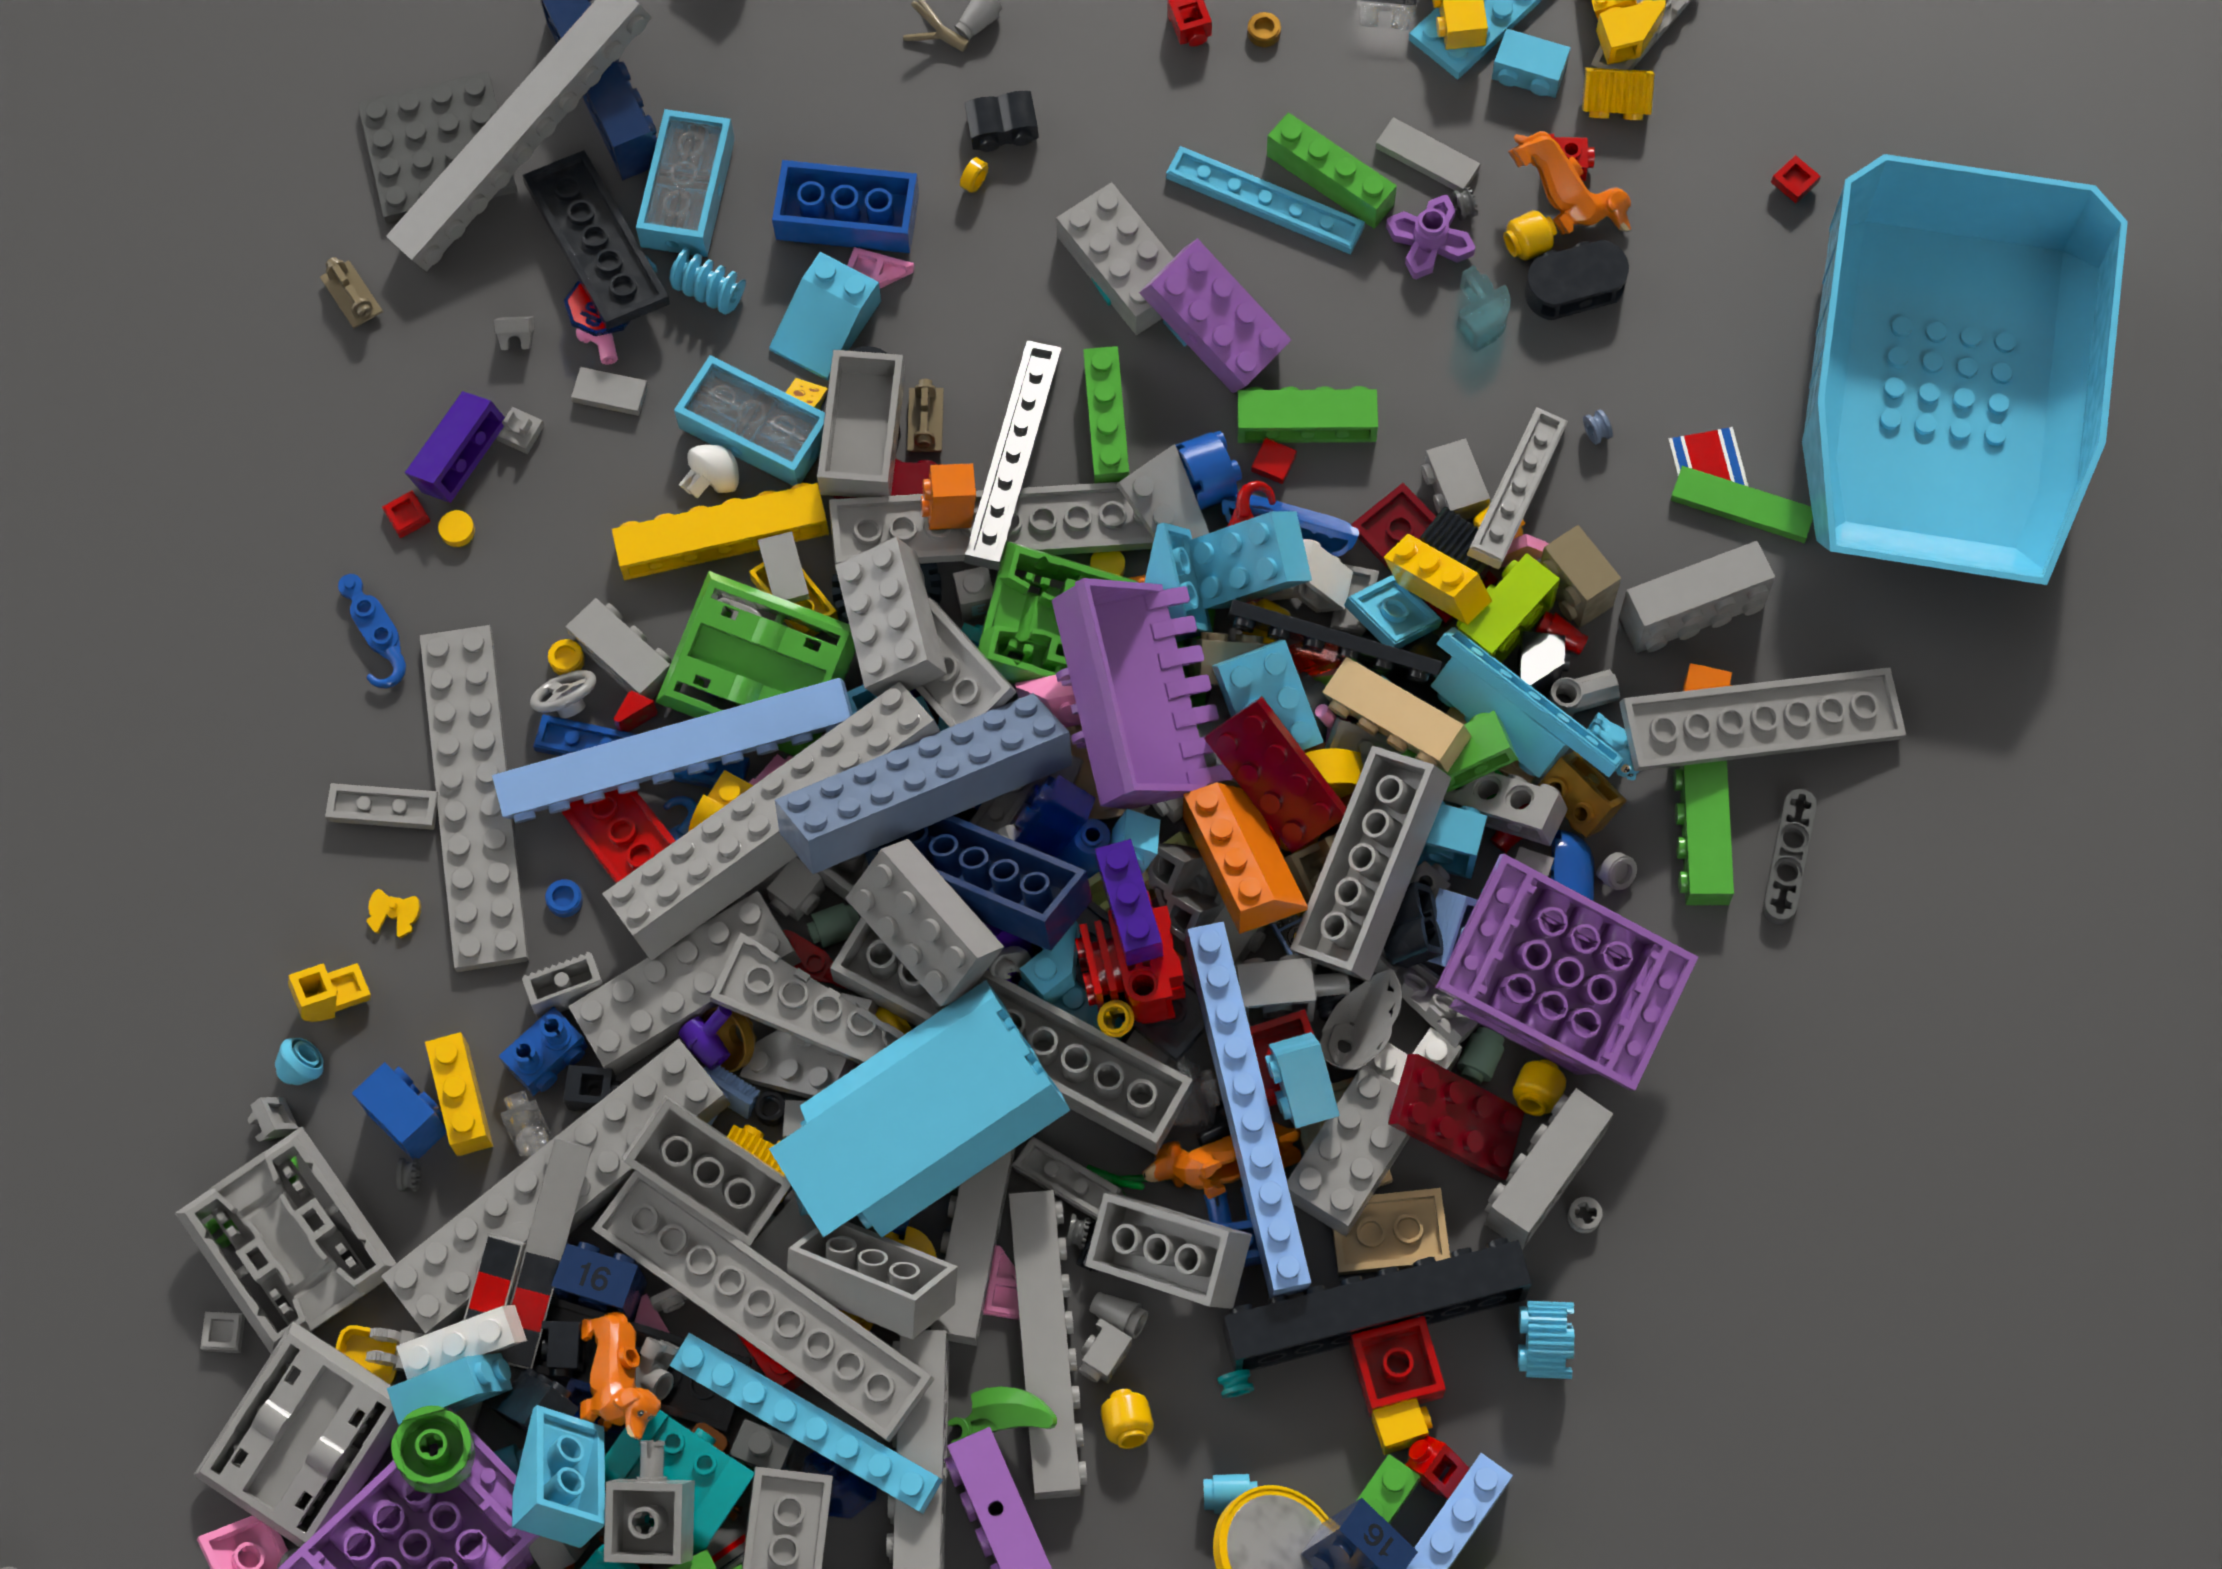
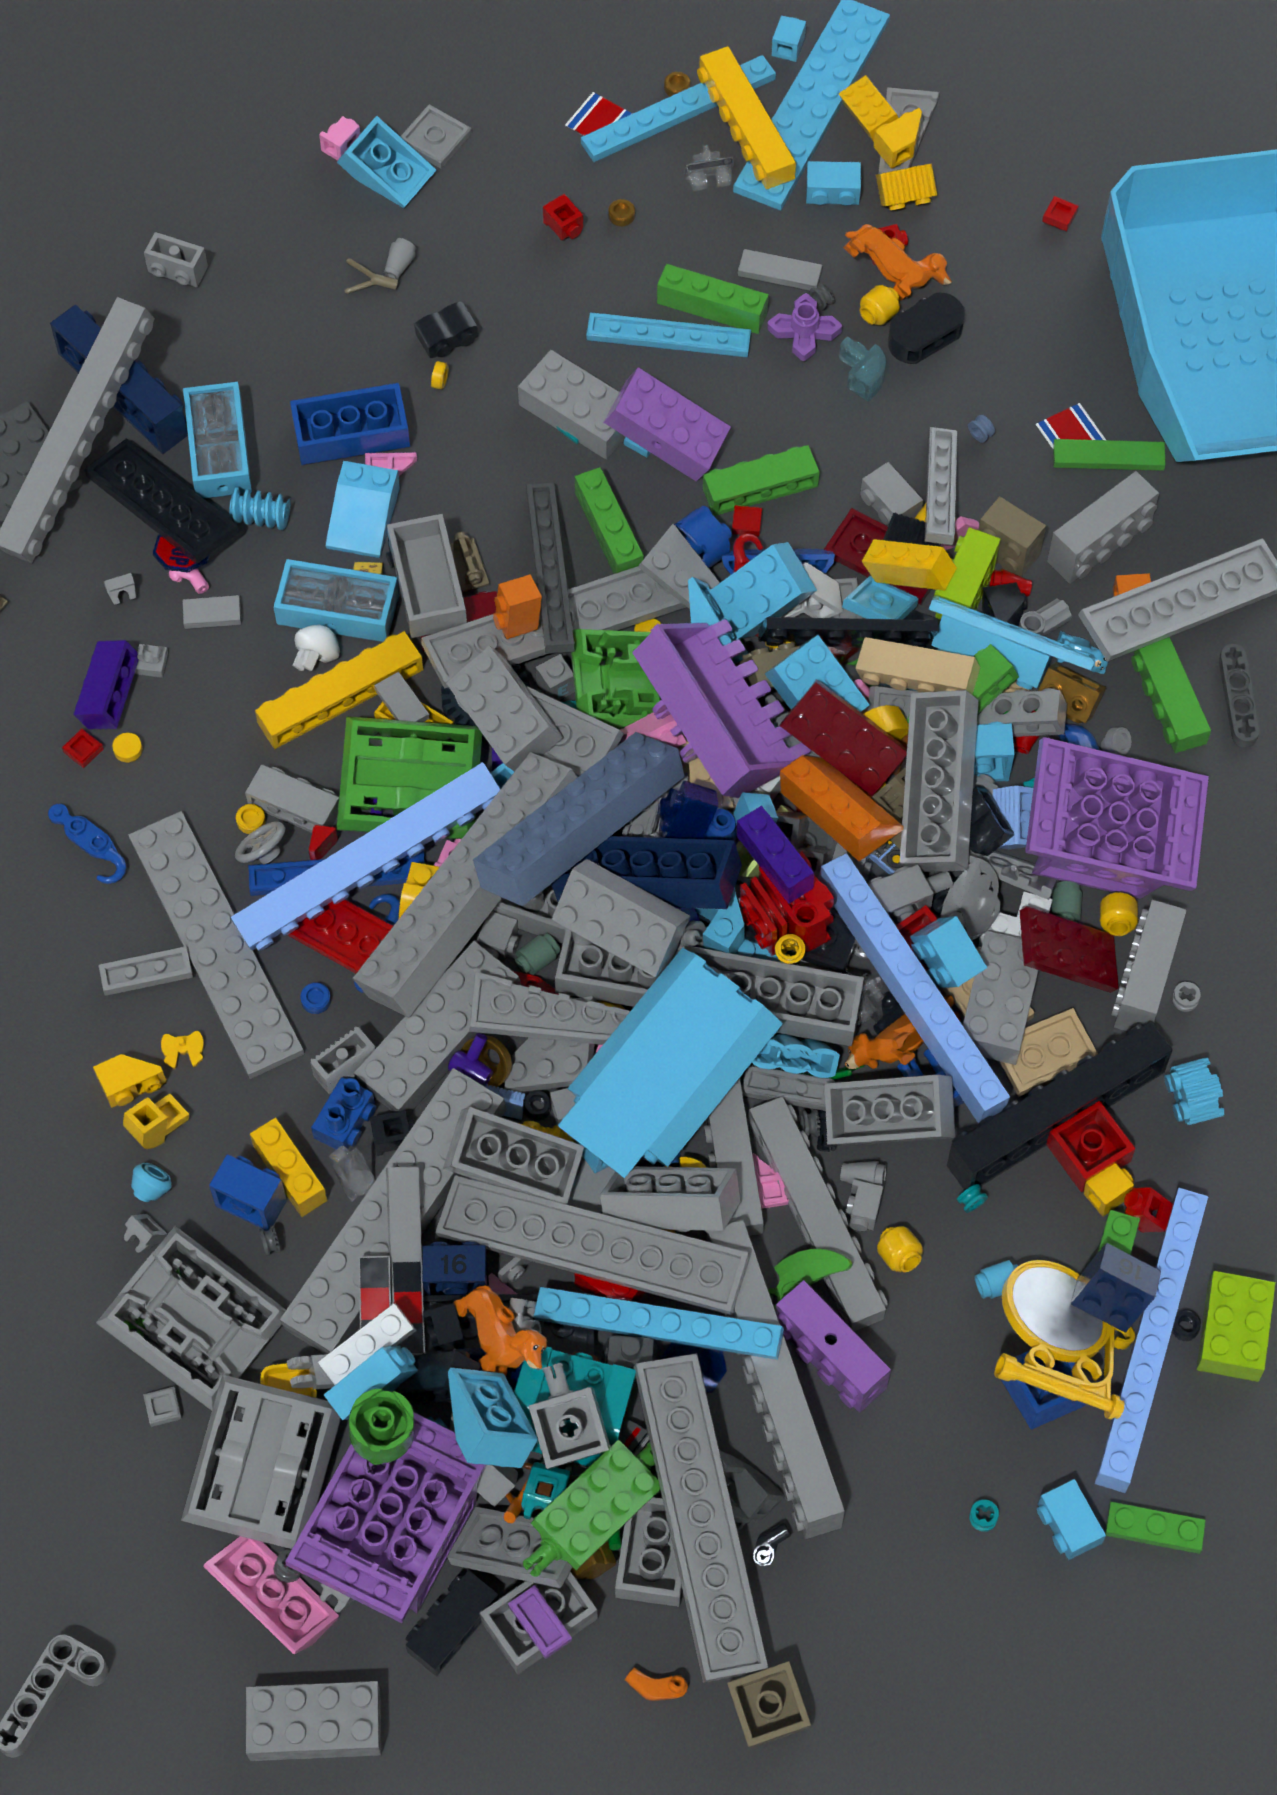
camera: 20 degrees left, 5 degrees down
none -> yellow slope [93,1054,167,1108]
none -> medium azure brick [752,1034,840,1078]

